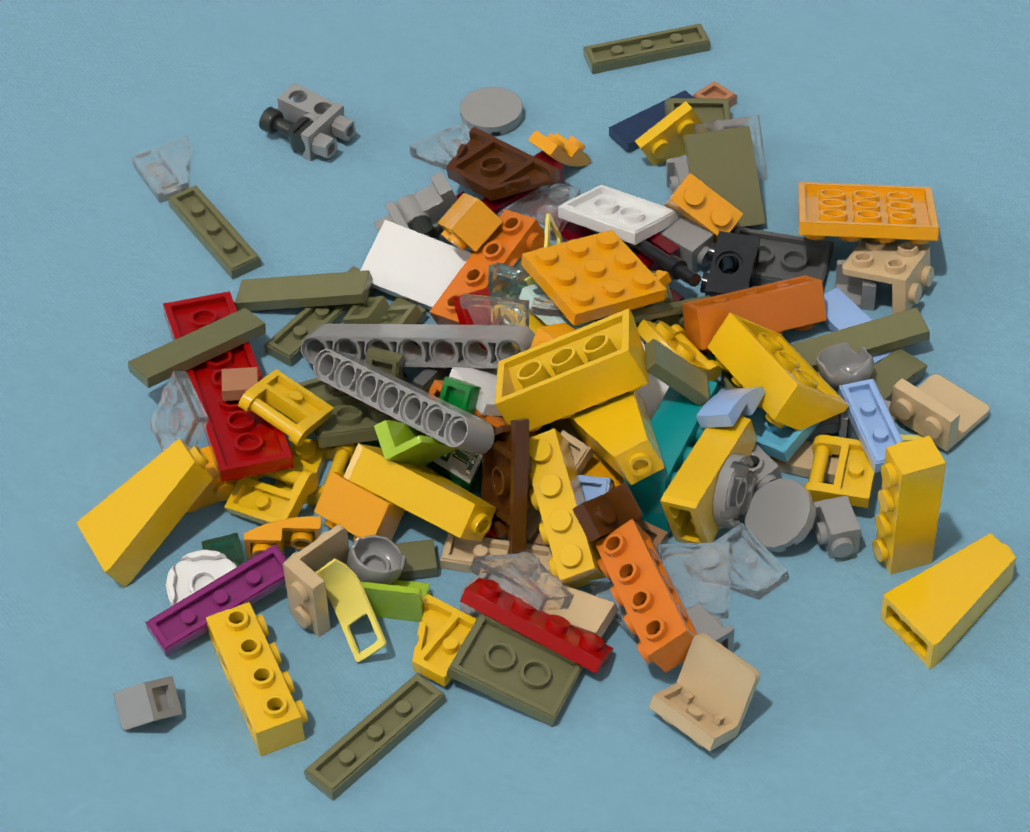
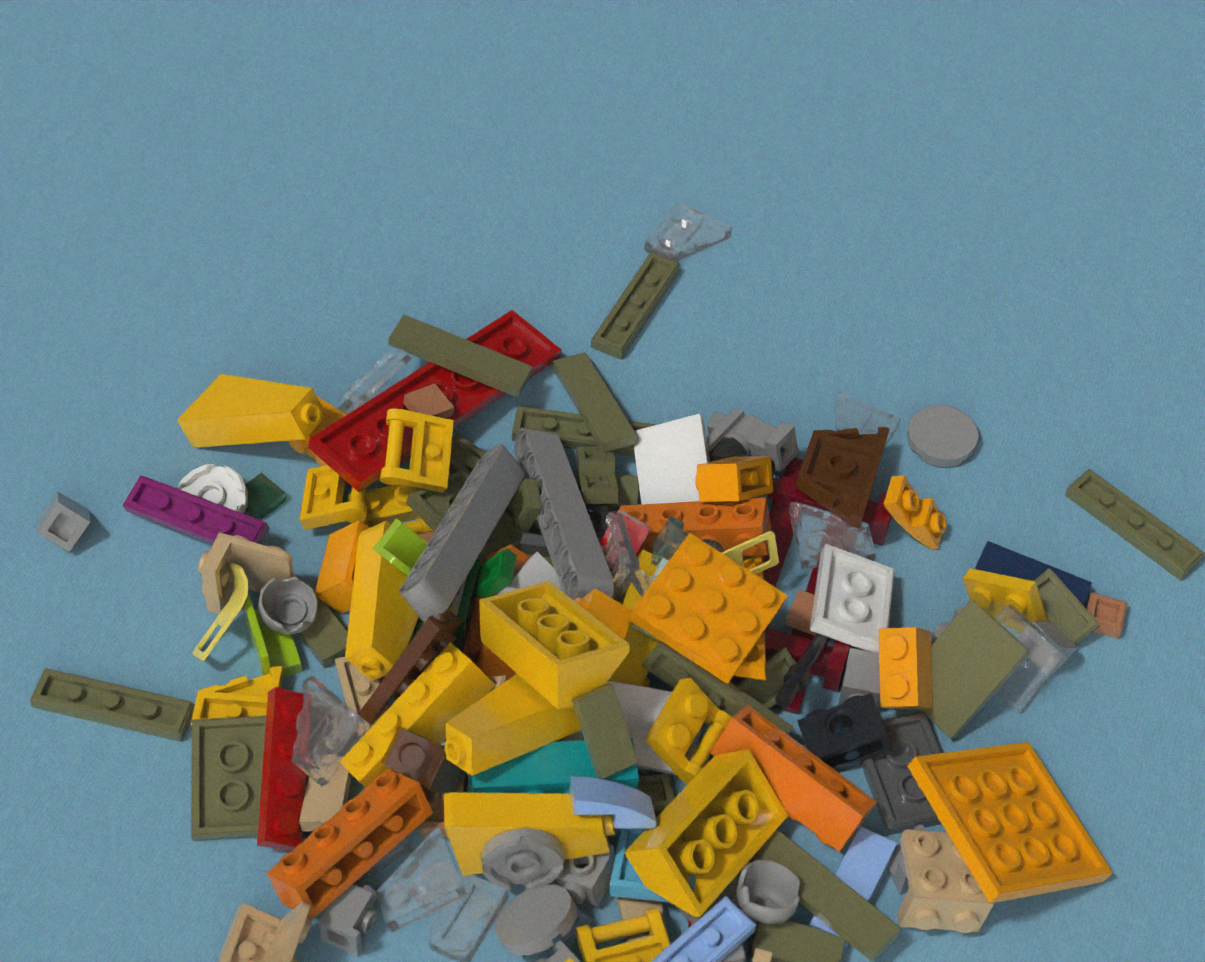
camera: 55 degrees right, 5 degrees up
yellow brick [206,602,308,756] -> none
light orange slope [244,516,323,559] -> none
light grey hips [259,83,355,161] -> none

